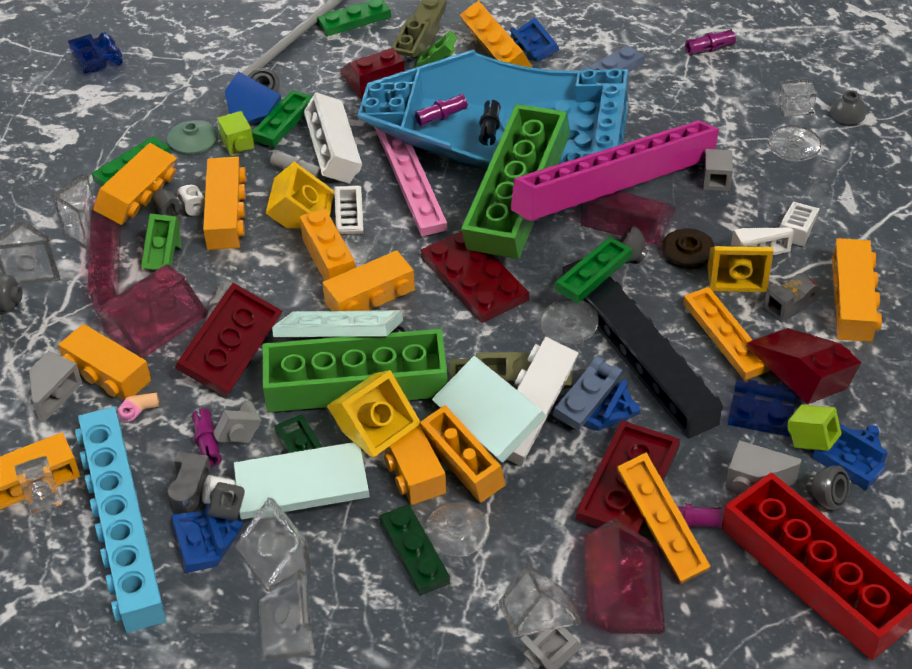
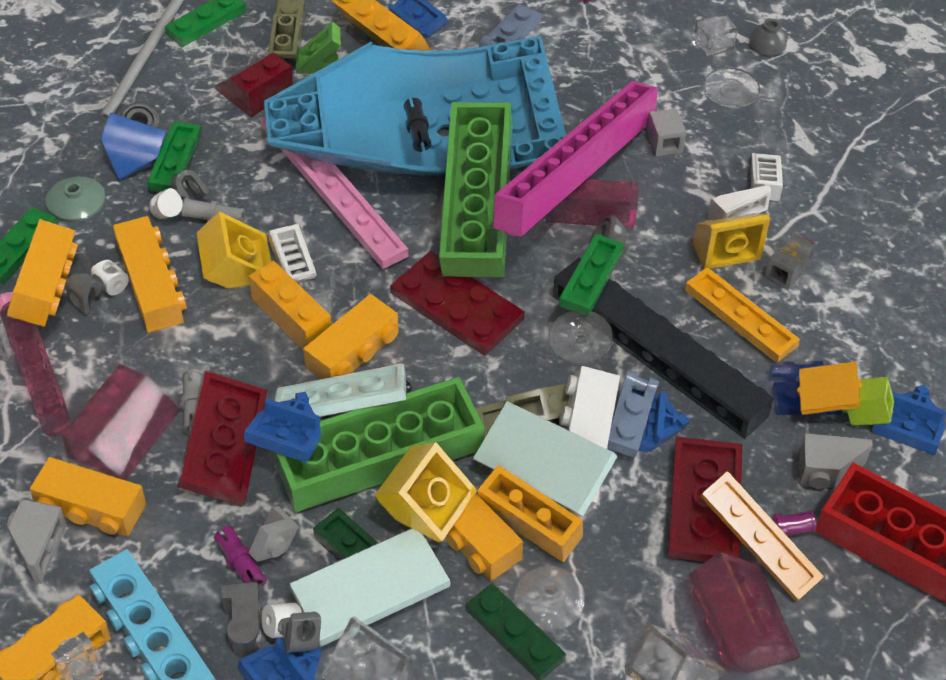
camera: 20 degrees left, 5 degrees up
arm [118,392,159,422] -> none
bright green slope [141,213,182,273] -> none
lime brick [217,111,254,155] -> none
white brick [304,92,362,184] -> none
magenta pin [415,94,468,127] -> none
dark brown wheel [662,228,715,268] -> none
dark red slope [746,328,862,405] -> none
dark grey brick [806,466,850,511] -> none
light orange brick [832,238,882,342] -> none
none -> leg [149,170,208,219]
none -> blue slope [244,391,321,463]
none -> light orange piece [797,361,862,415]

